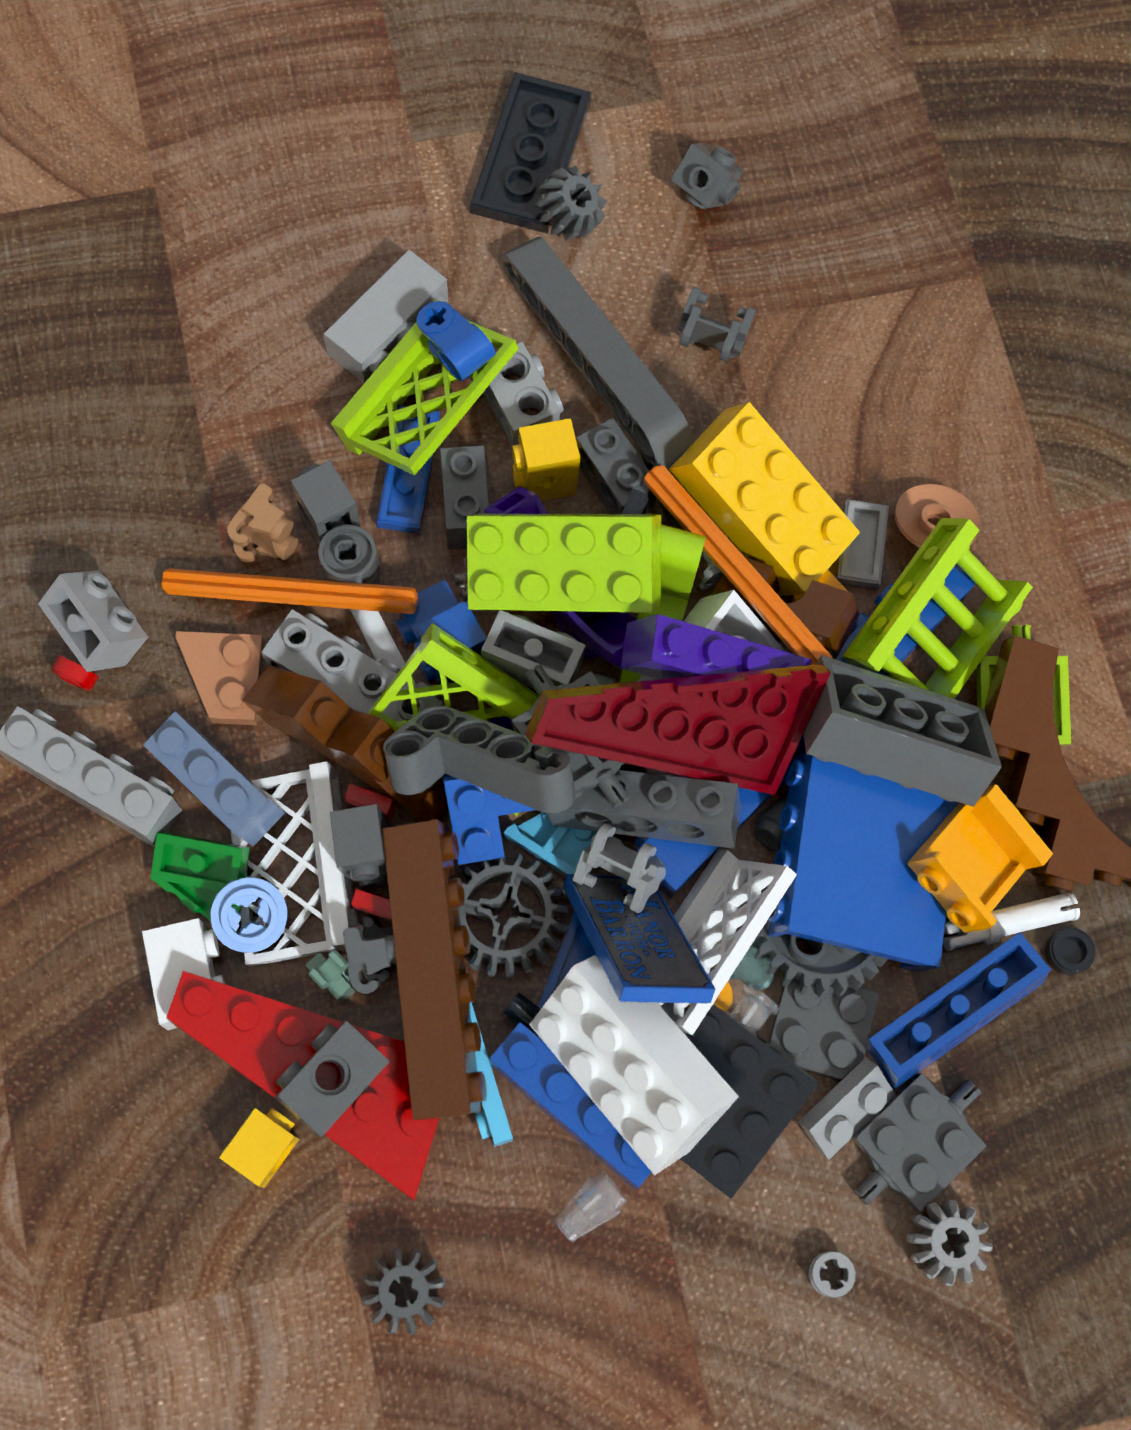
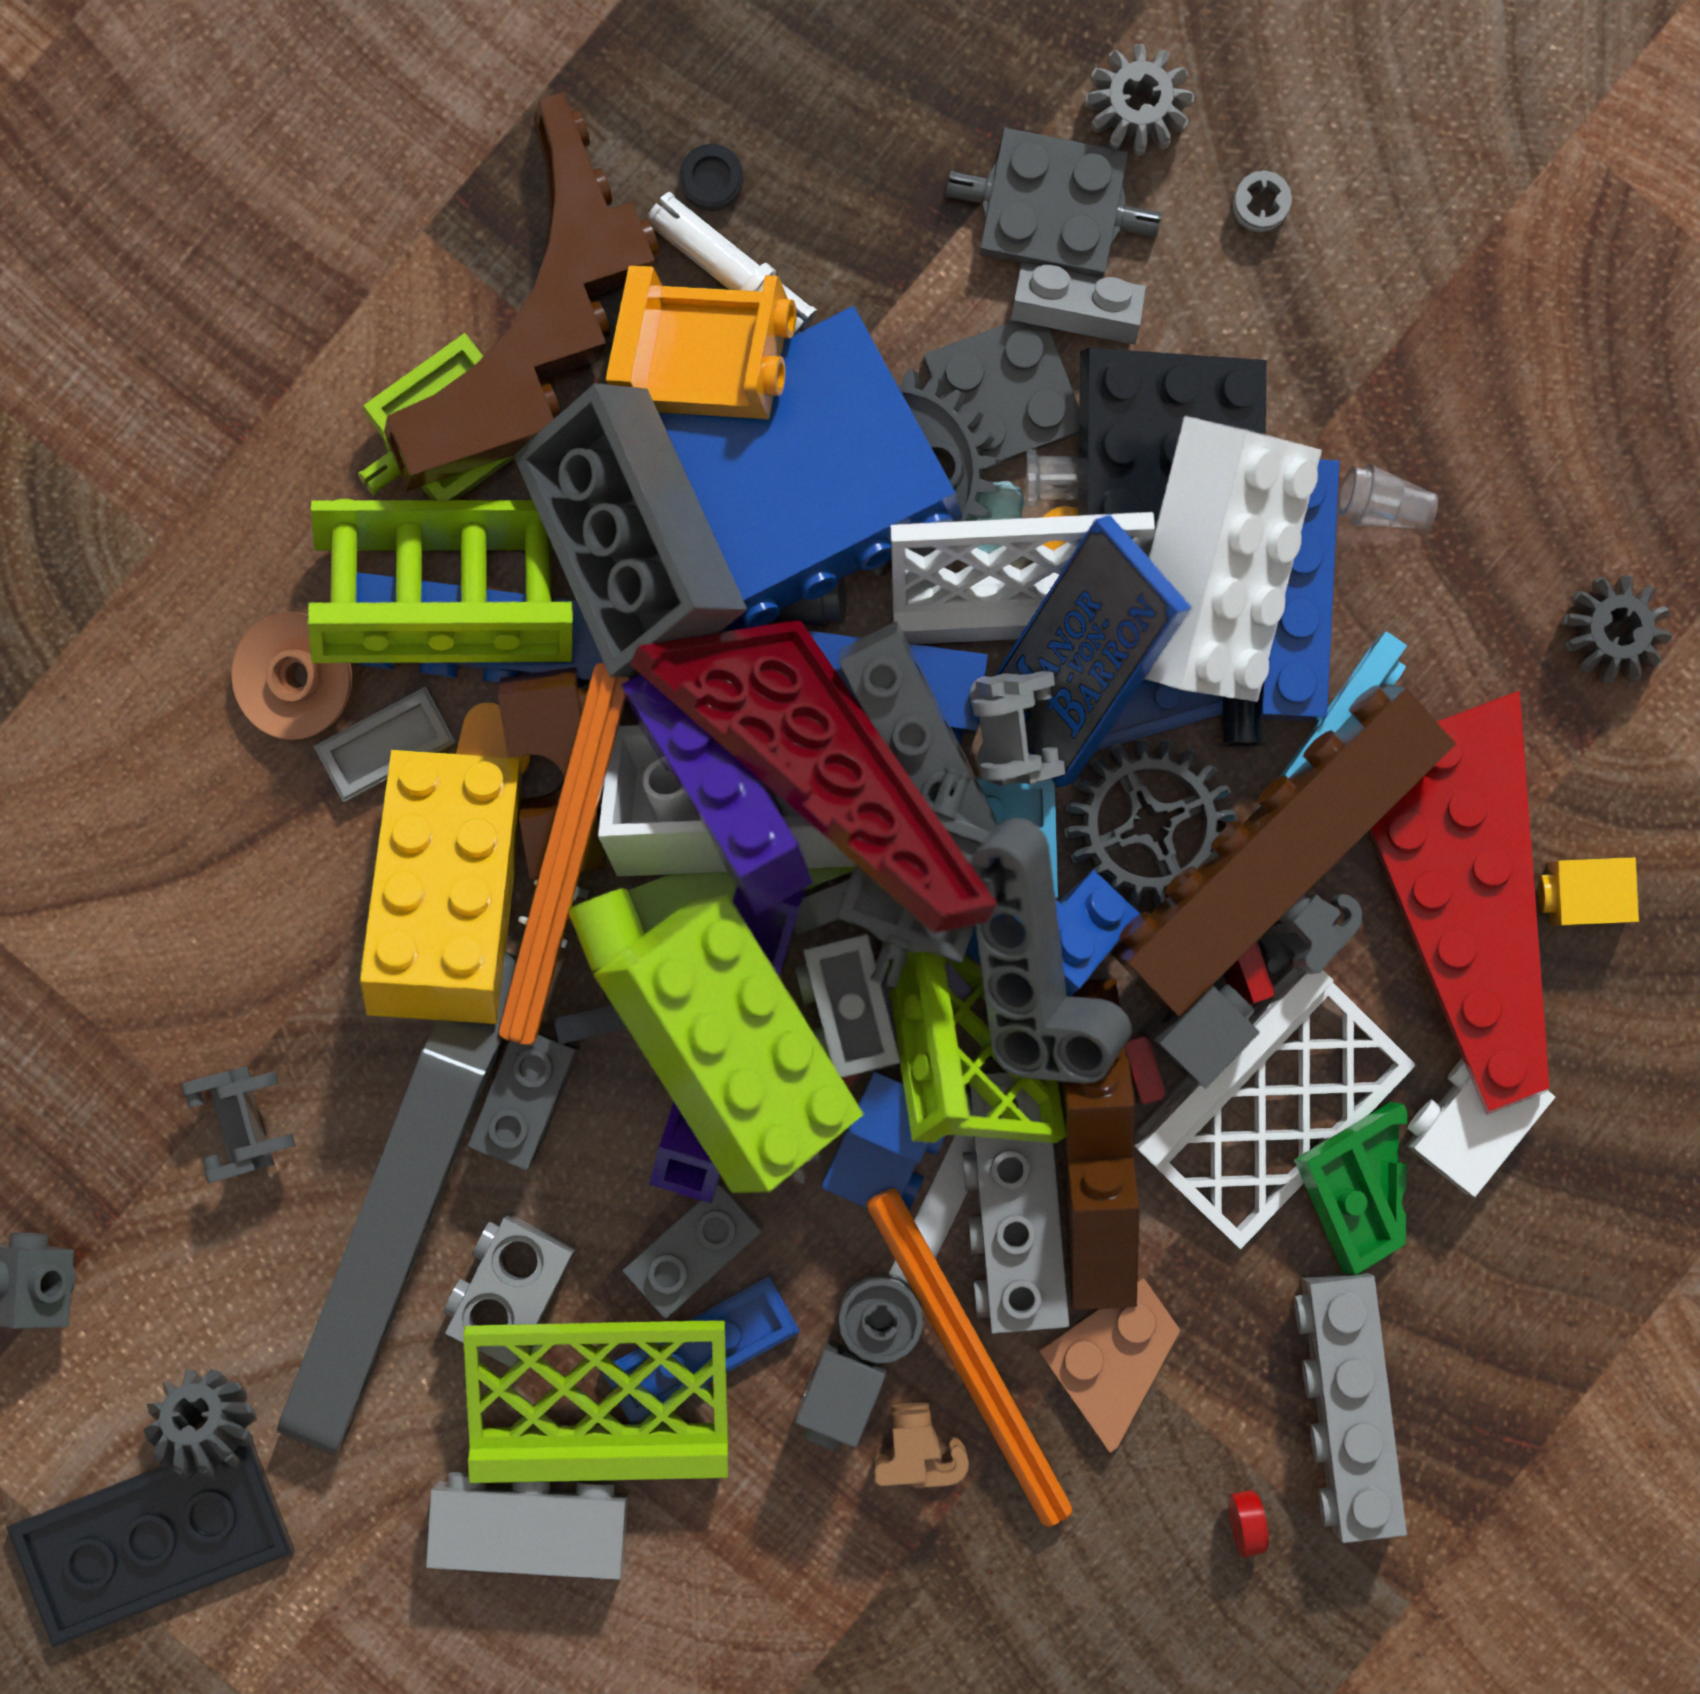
camera: 120 degrees left, 15 degrees up
light grey brick [38,570,148,672] -> none
sand blue arch [143,711,285,846] -> none
light blue gear [210,876,287,953] -> none
dark grey brick [274,1021,390,1137] -> none
sand green plate [305,950,356,1004] -> none
blue piece [417,301,496,382] -> none
yellow brick [511,418,580,501] -> none
blue brick [865,932,1051,1090] -> none

